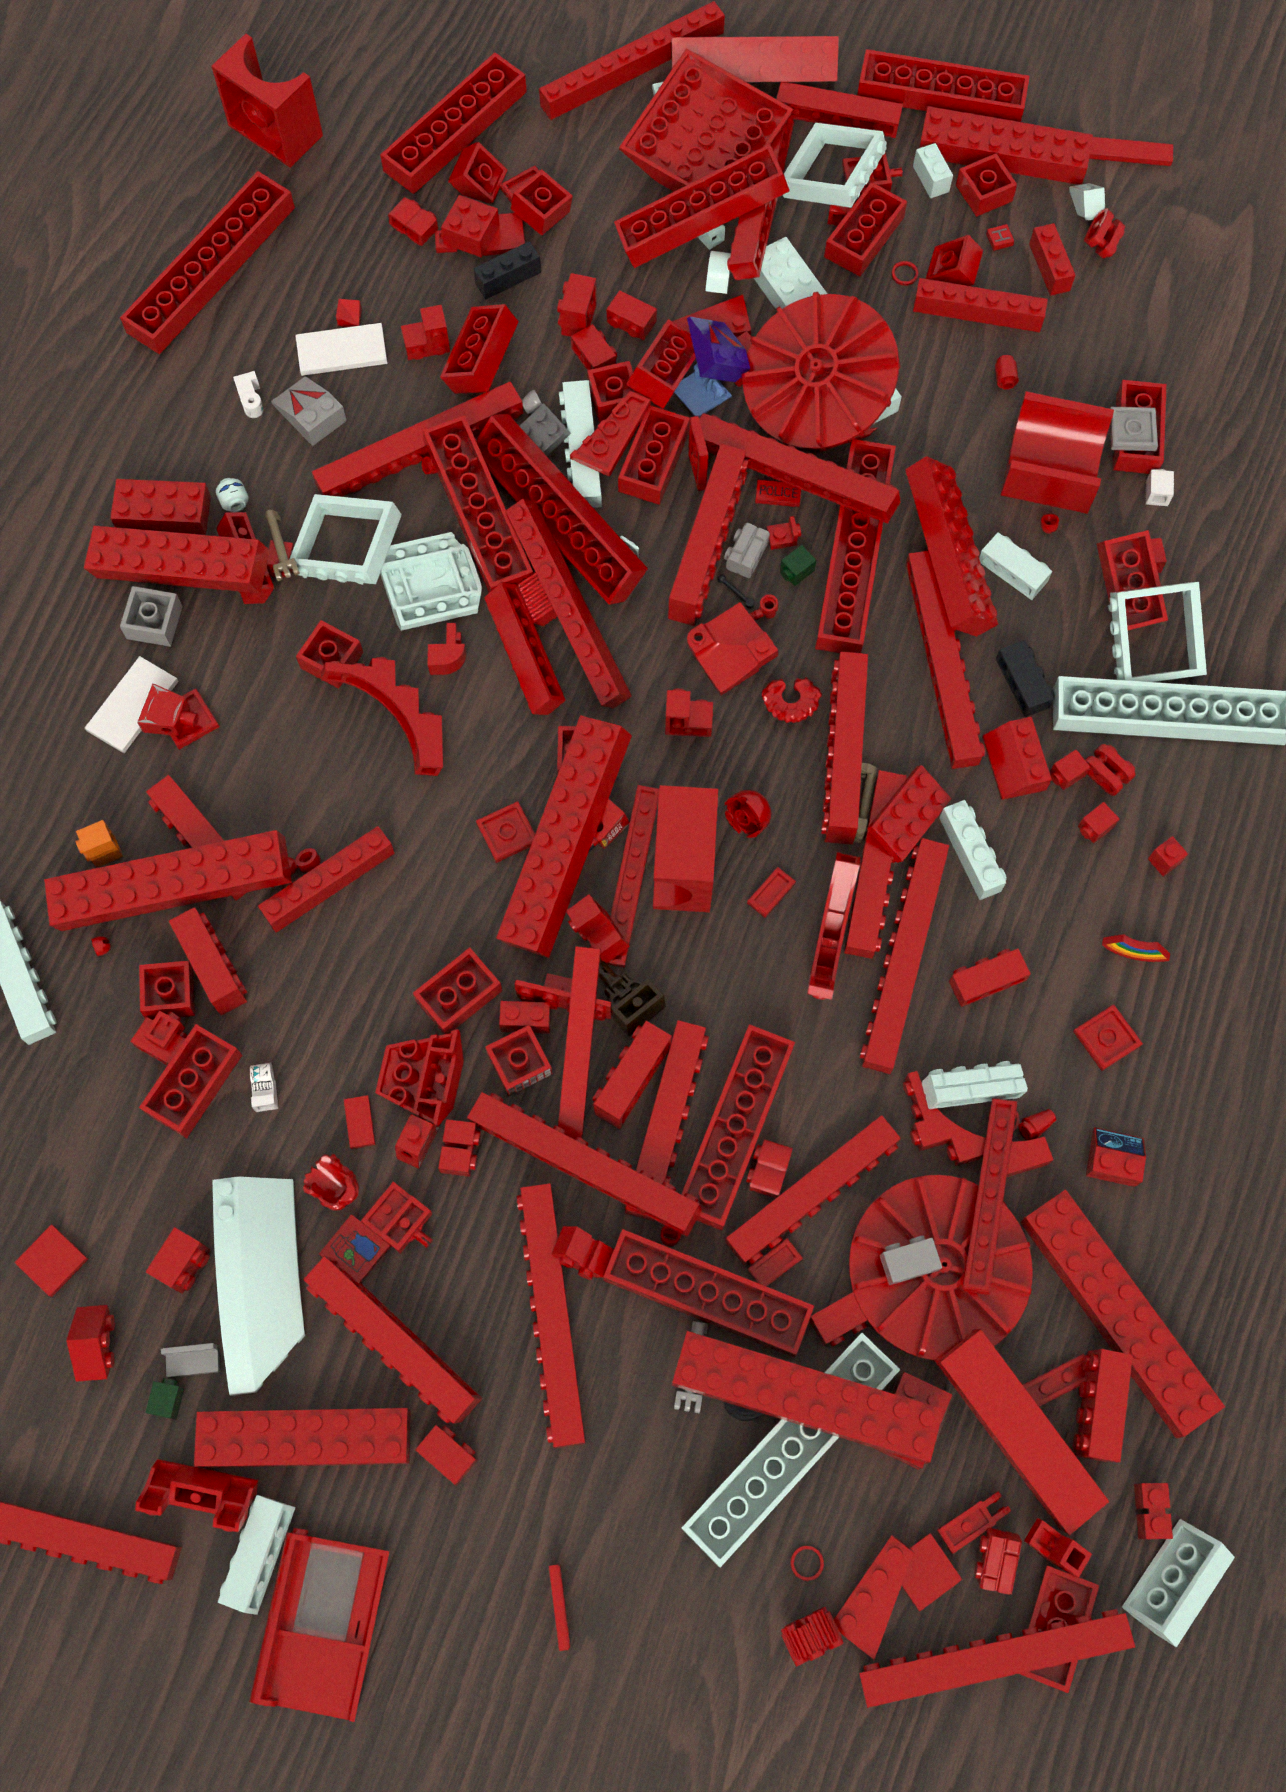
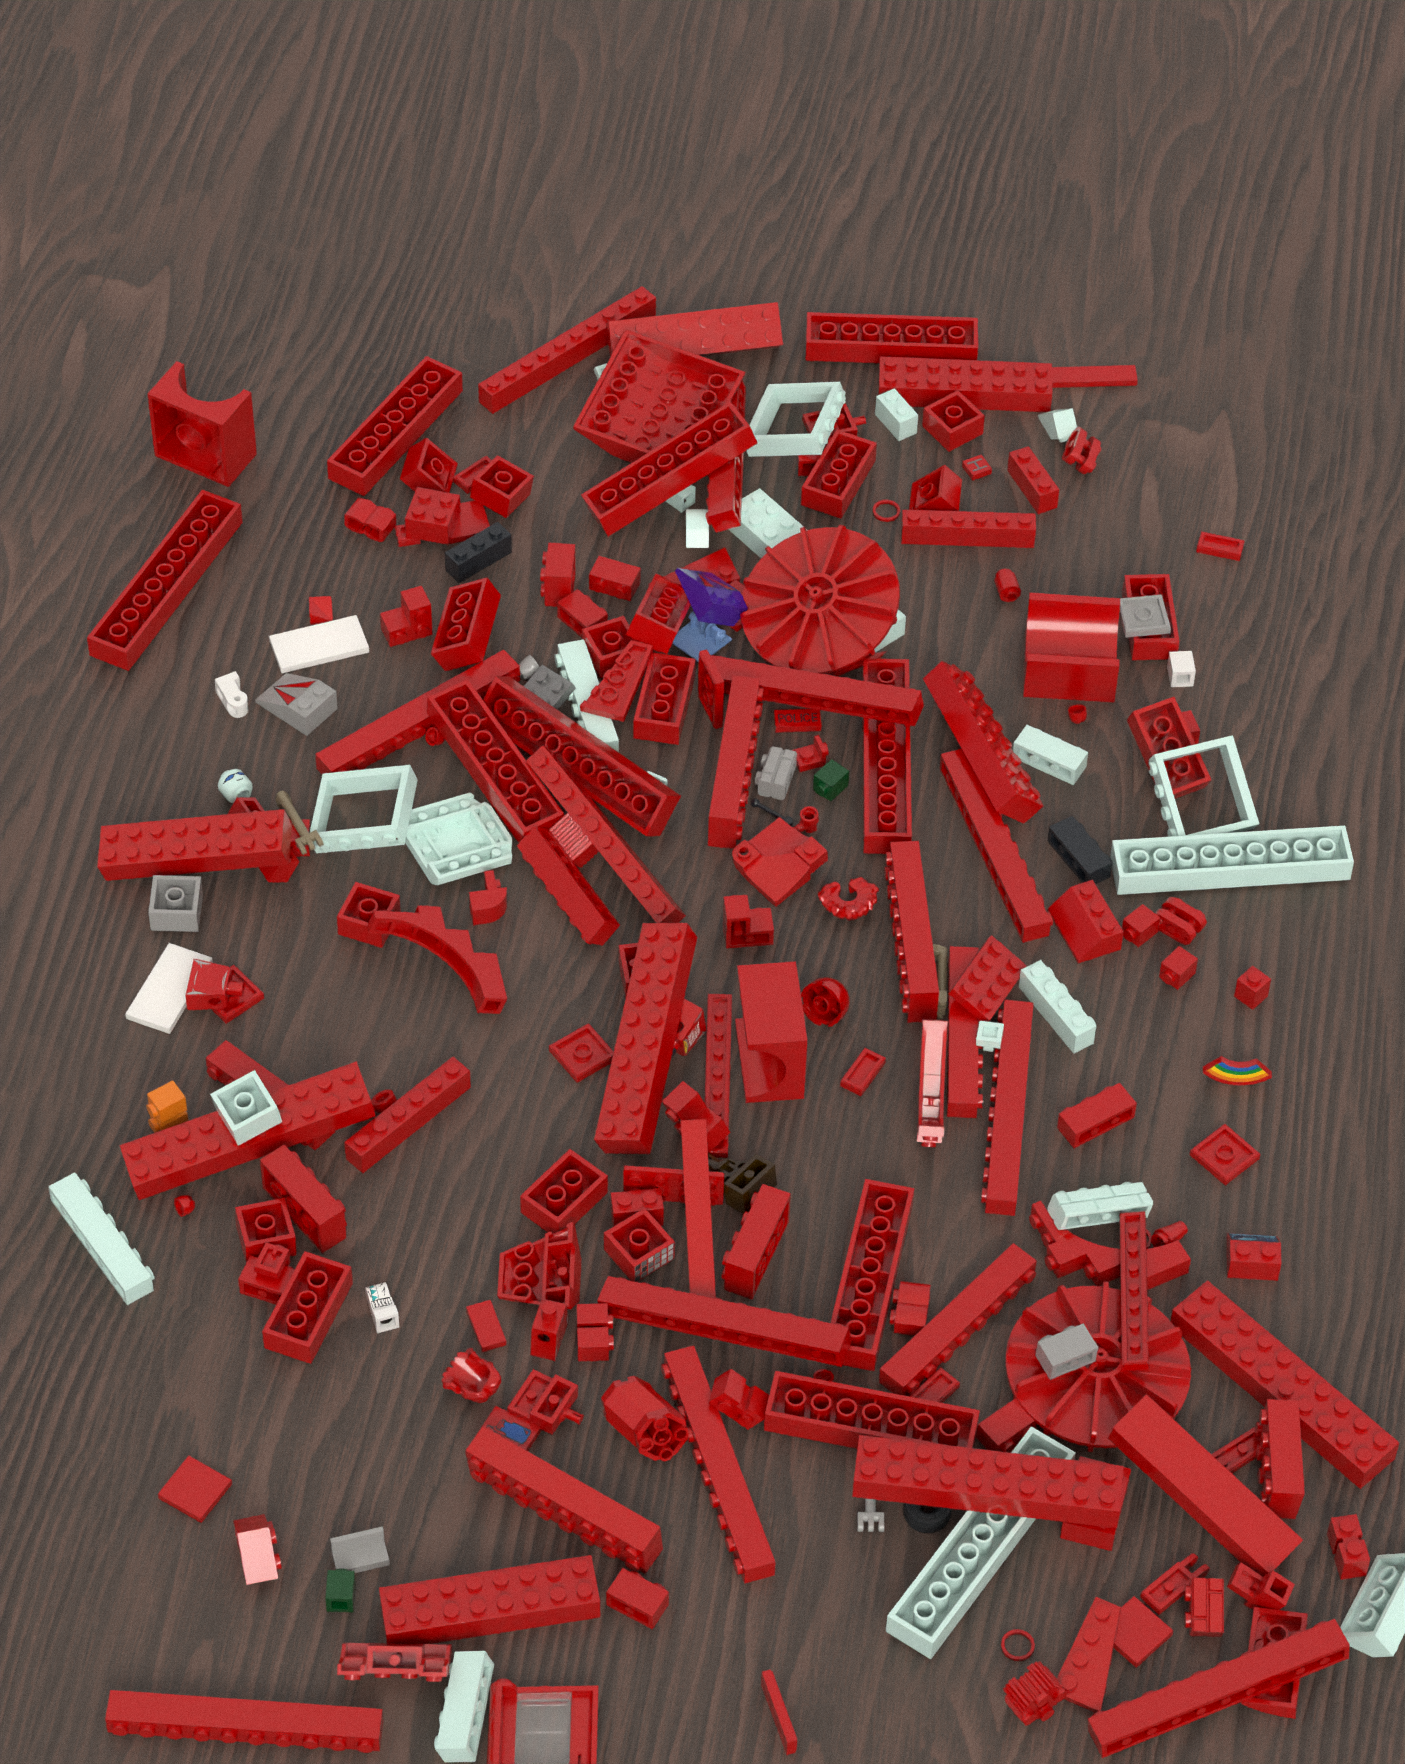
camera: 10 degrees left, 20 degrees down
red brick [110,479,211,535] -> none
red brick [146,1227,210,1294] -> none
light aqua slope [213,1177,306,1396] -> none
red brick [625,1020,709,1221] -> none
red brick [777,81,903,138] -> none
none -> light aqua brick [210,1070,282,1146]
none -> red brick [601,1376,689,1461]
none -> light aqua tile [976,1021,1004,1052]
none -> red tile [1196,531,1245,561]

